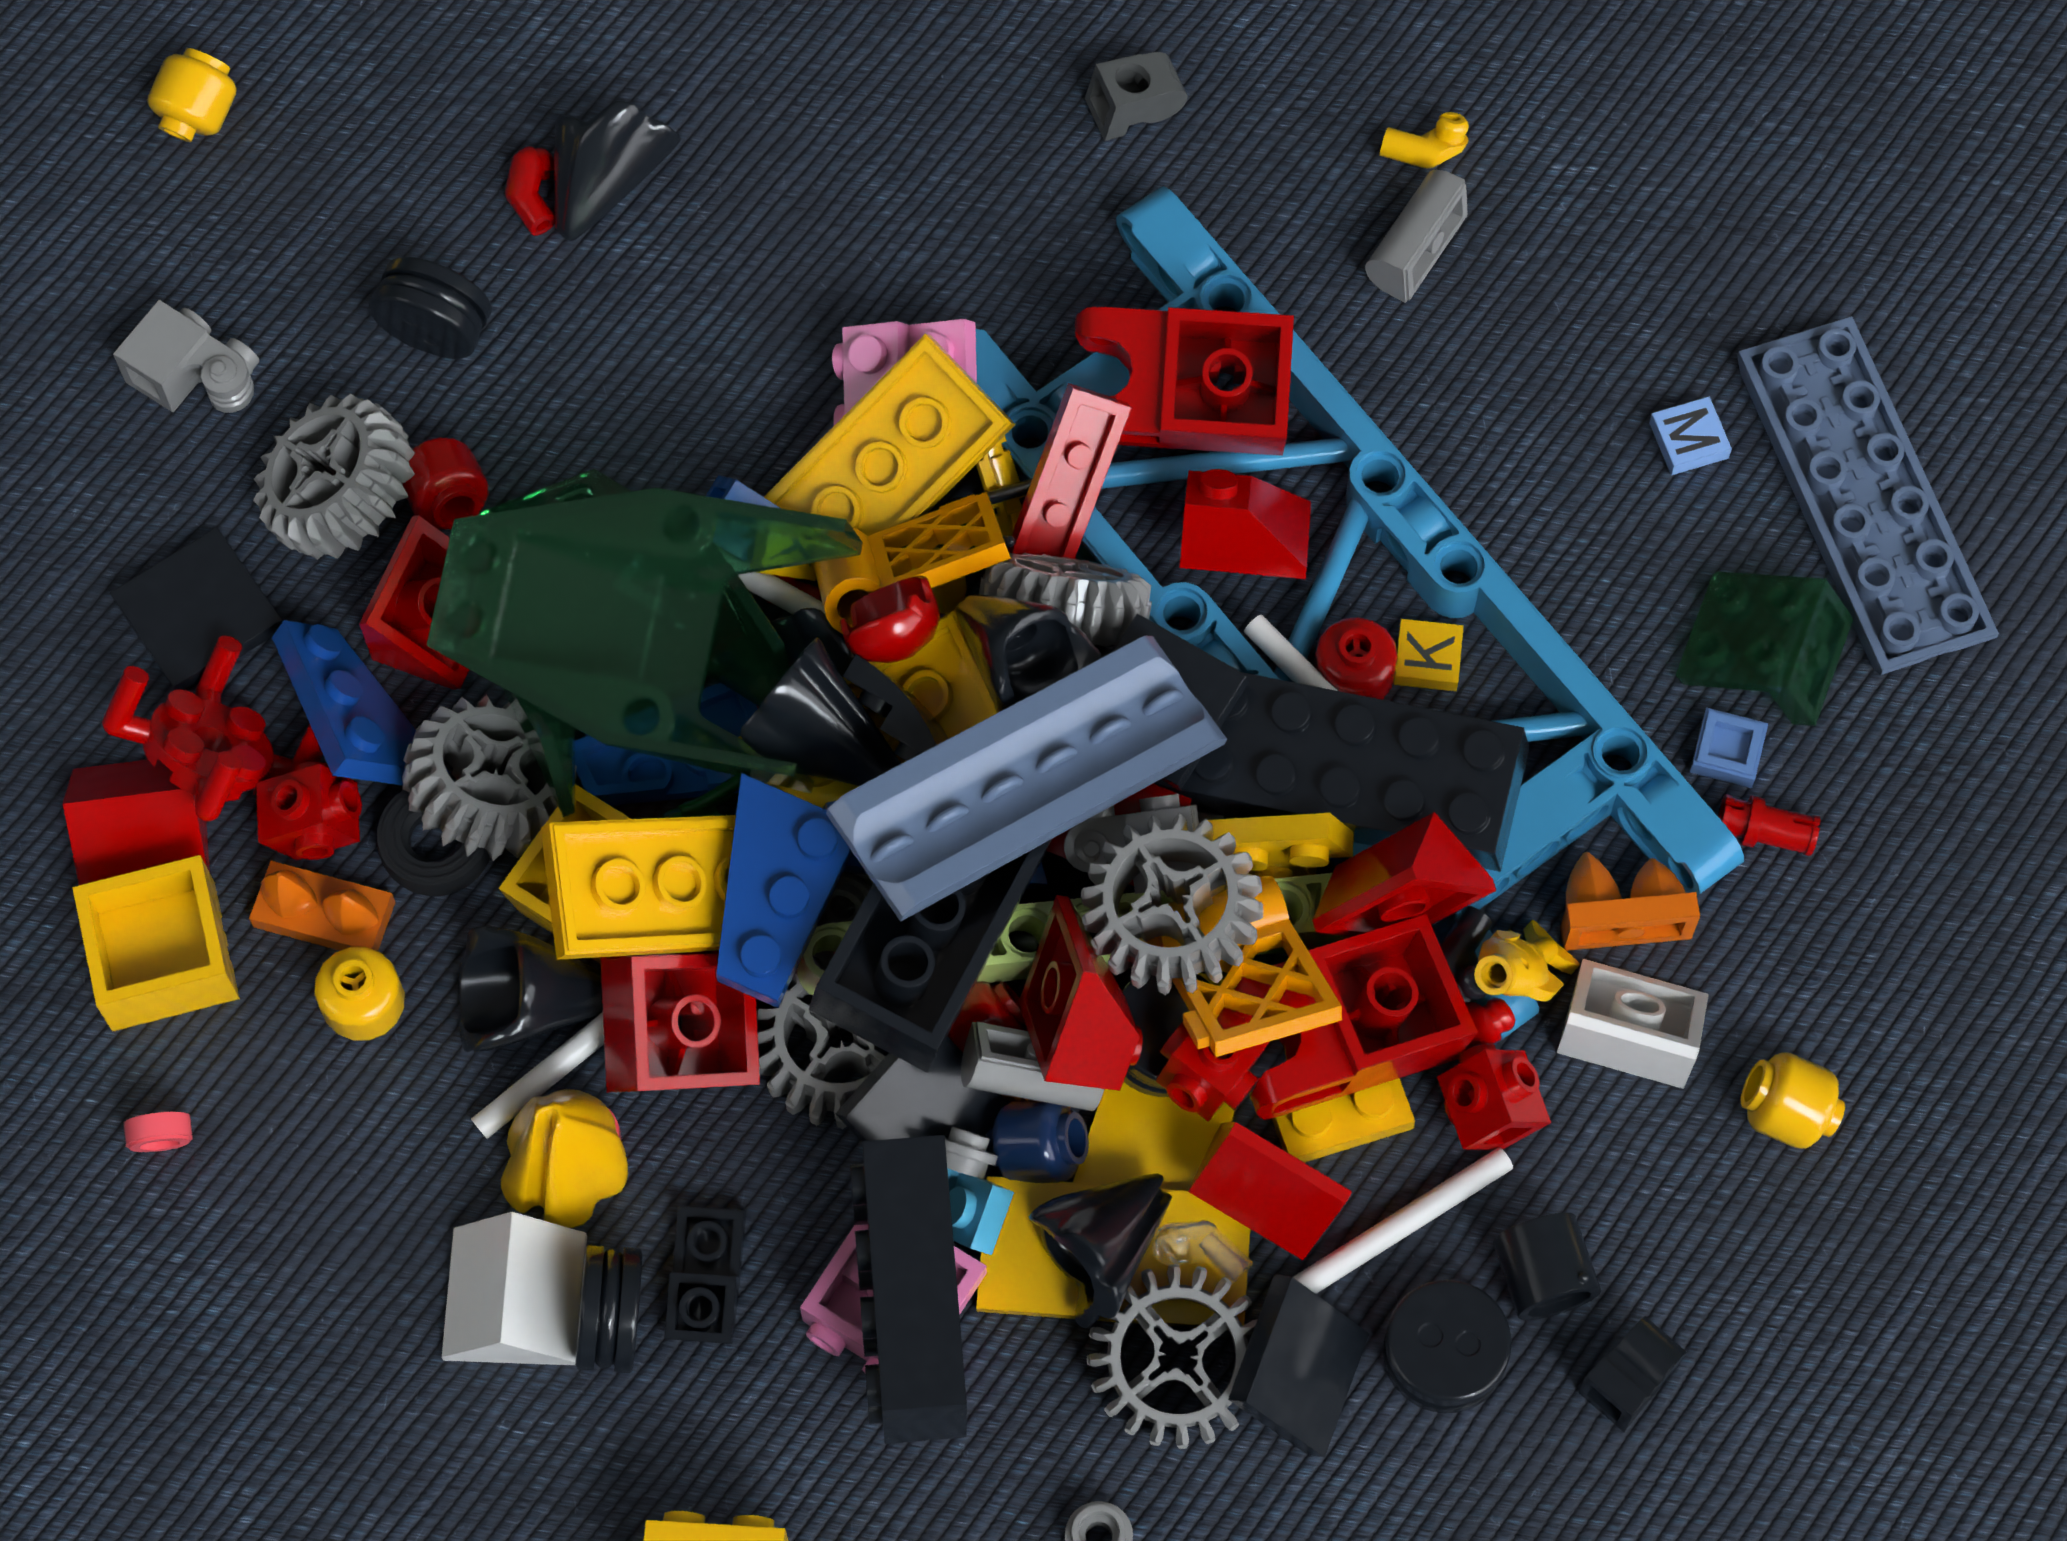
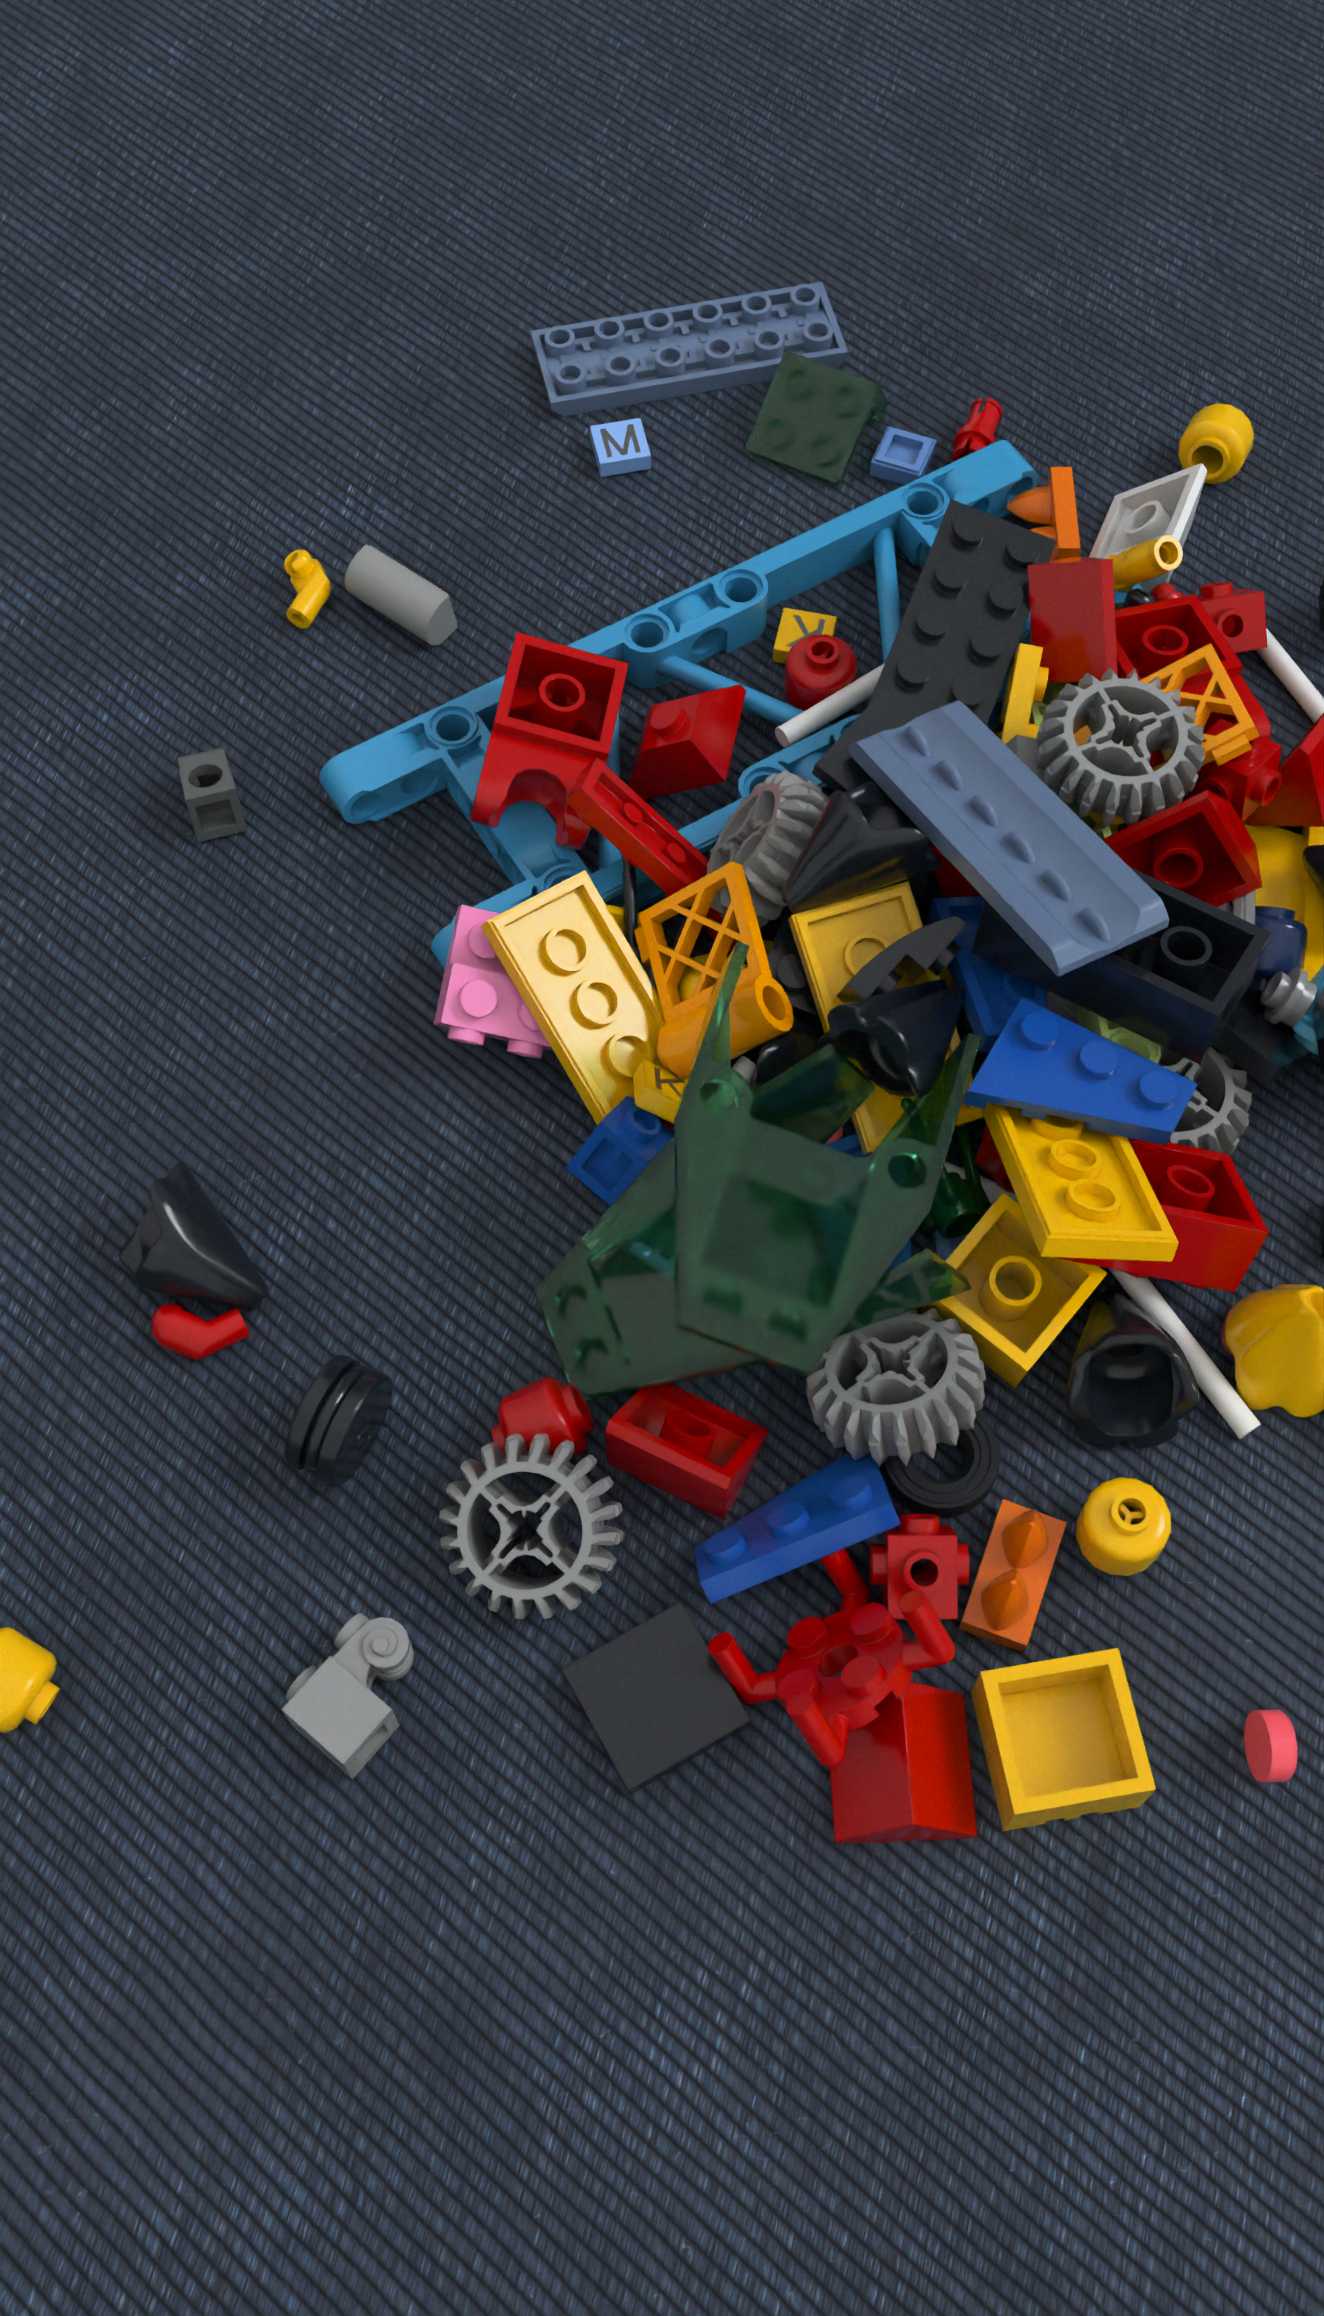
camera: 85 degrees left, 5 degrees down
red hair [840,576,940,663] -> none

